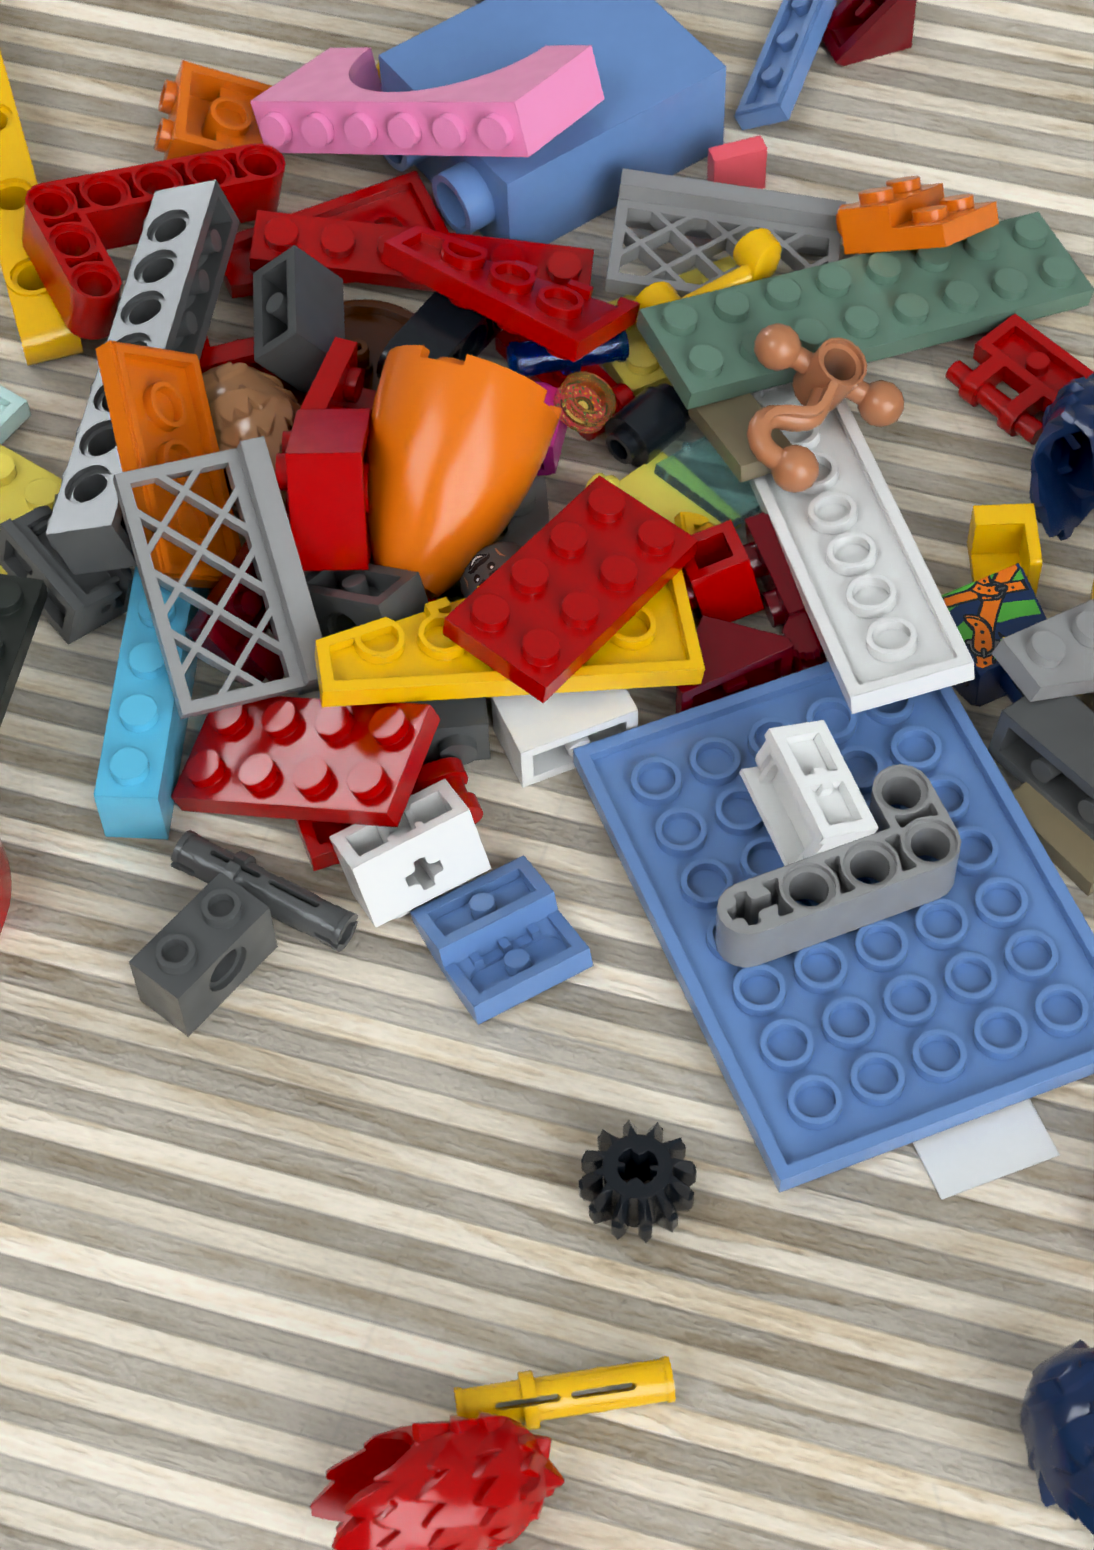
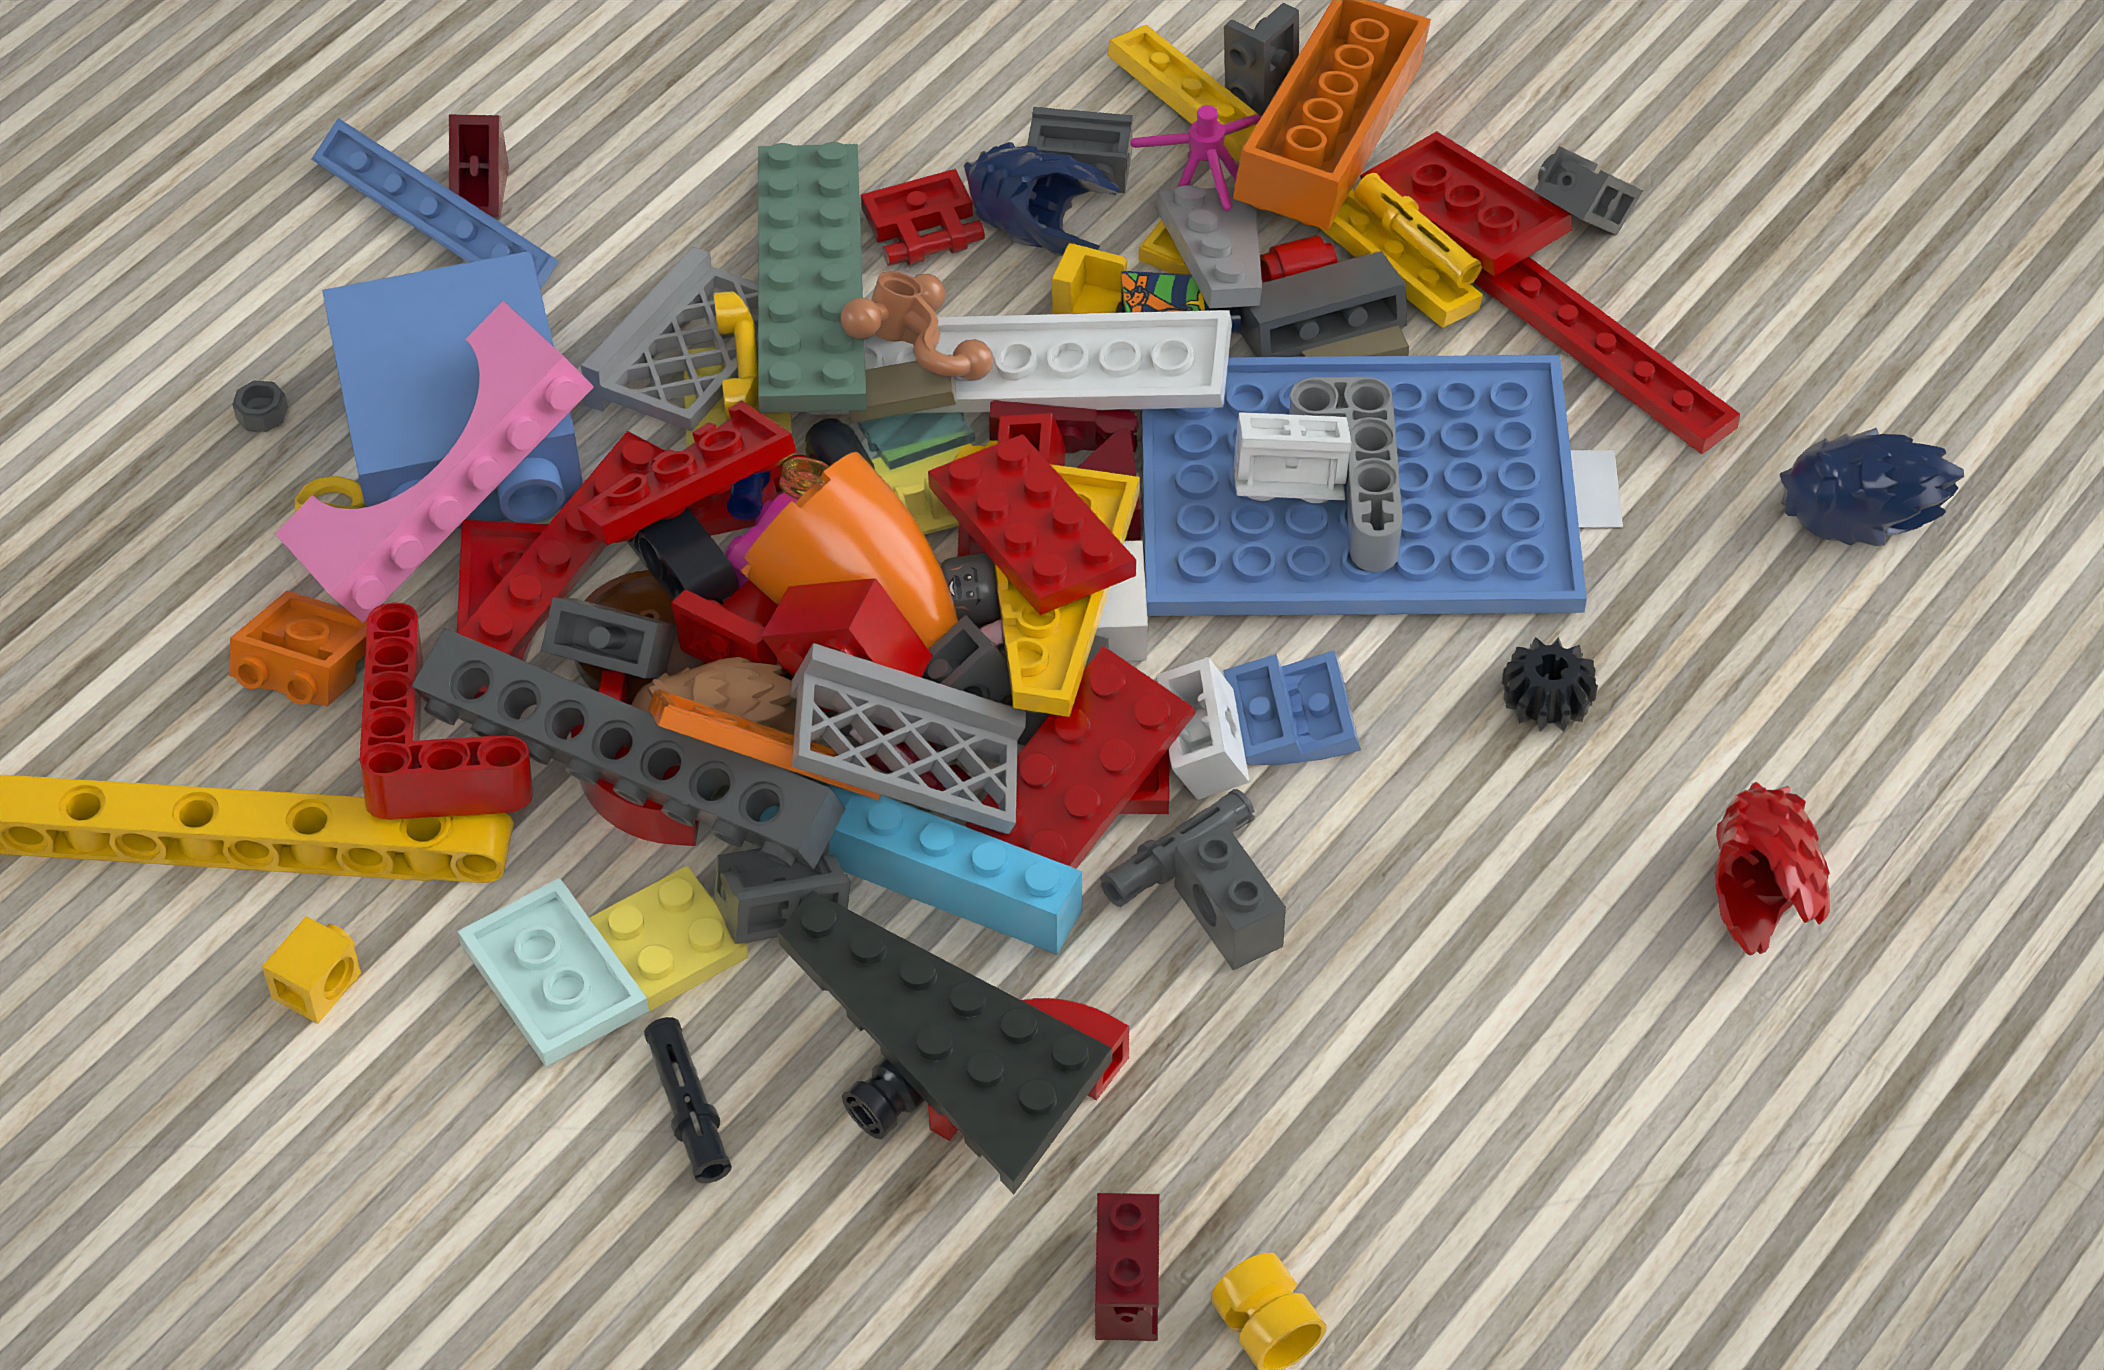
camera: 70 degrees left, 5 degrees down
yellow pin [454,1356,675,1430] -> none
coral tile [707,135,767,189] -> none
orange plate [836,176,999,255] -> none

